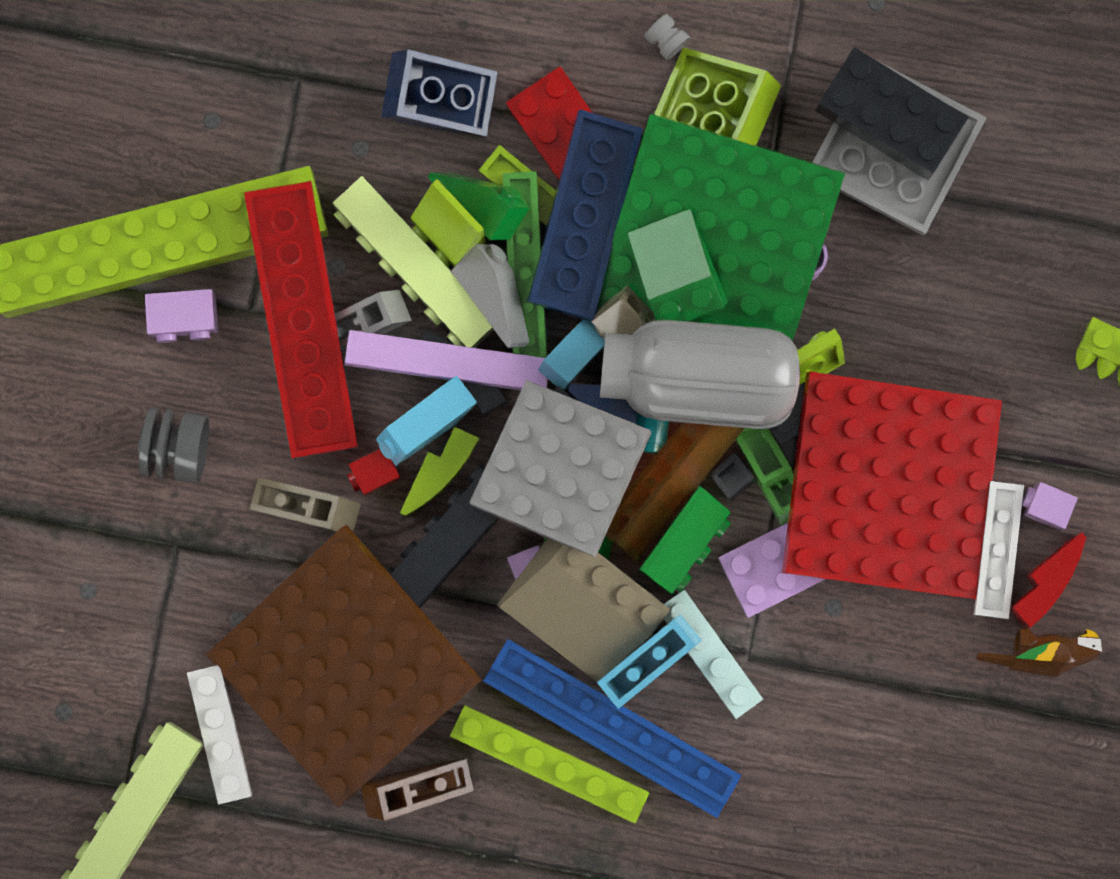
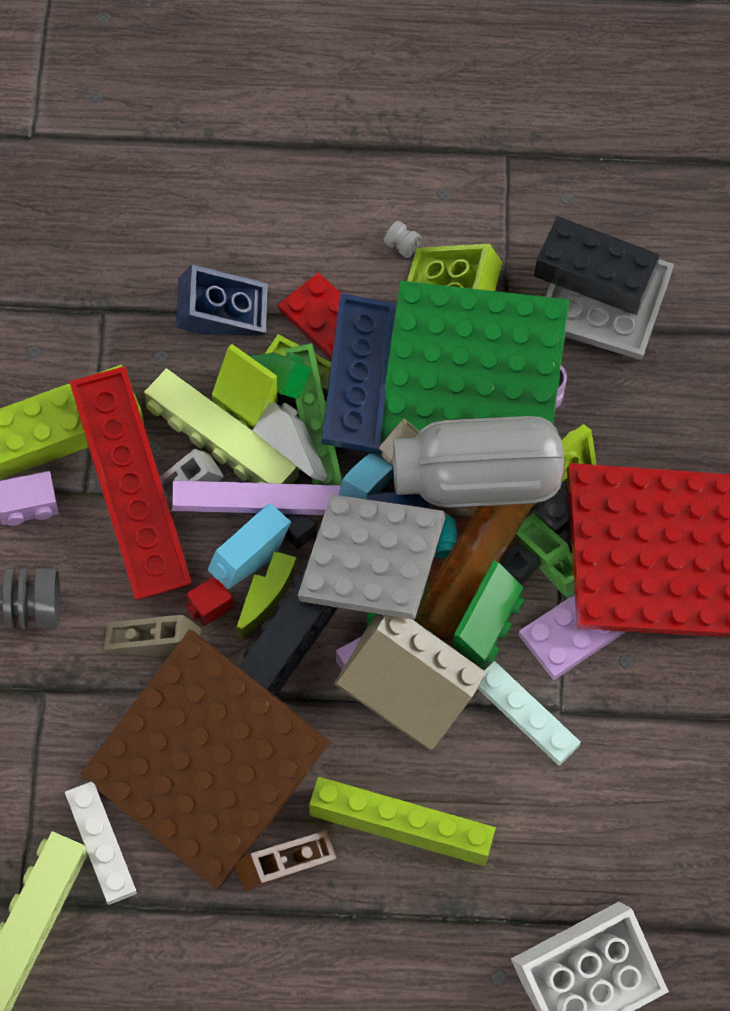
camera: 10 degrees left, 20 degrees down
blue plate [483,639,742,818] -> none
medium azure brick [597,614,702,709] -> none
slope [628,208,728,321] -> none

